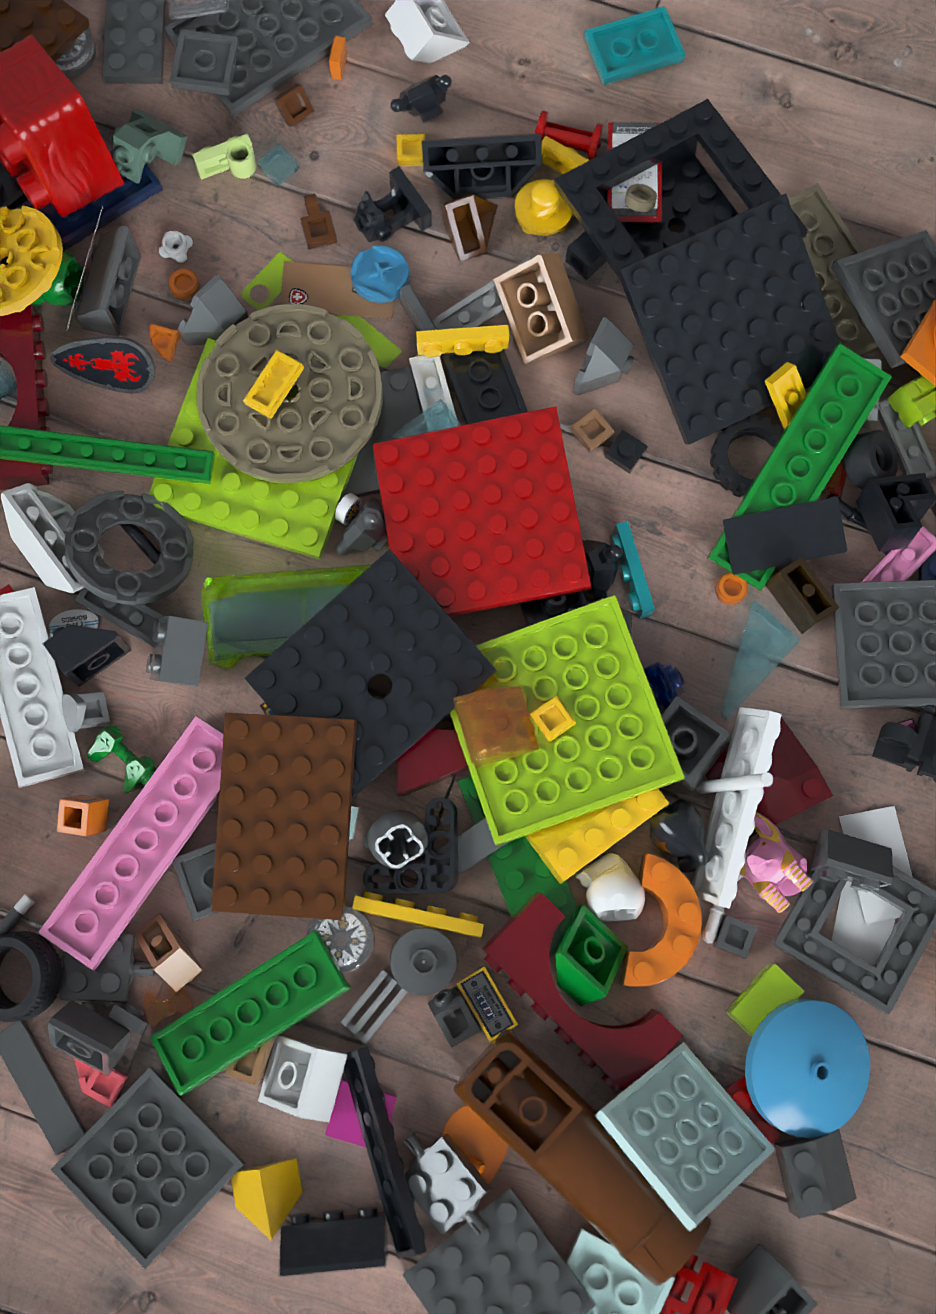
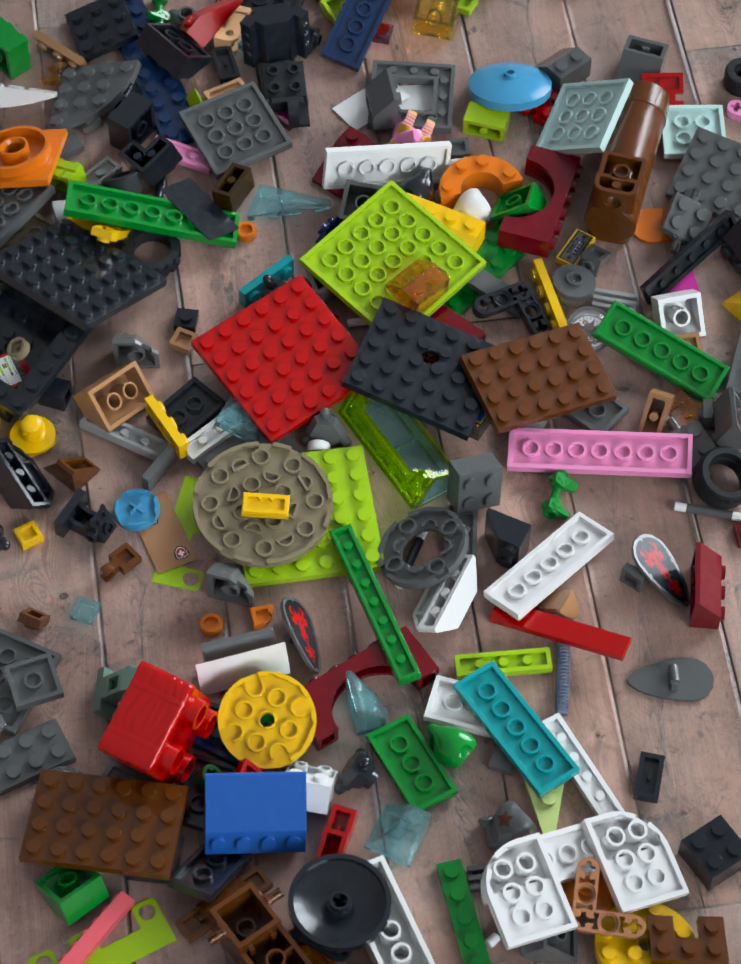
camera: 115 degrees left, 20 degrees down
white sticker [49,609,99,632] -> none
orange brick [57,795,109,836] -> none
light grey tile [62,692,110,732] -> none
white plate [159,231,193,263] -> none
yellowish green plate [192,134,256,180] -> none
dark grey piece [363,810,428,869] -> none
yellow tile [530,695,576,742] -> none
white bar [696,773,773,794] -> none

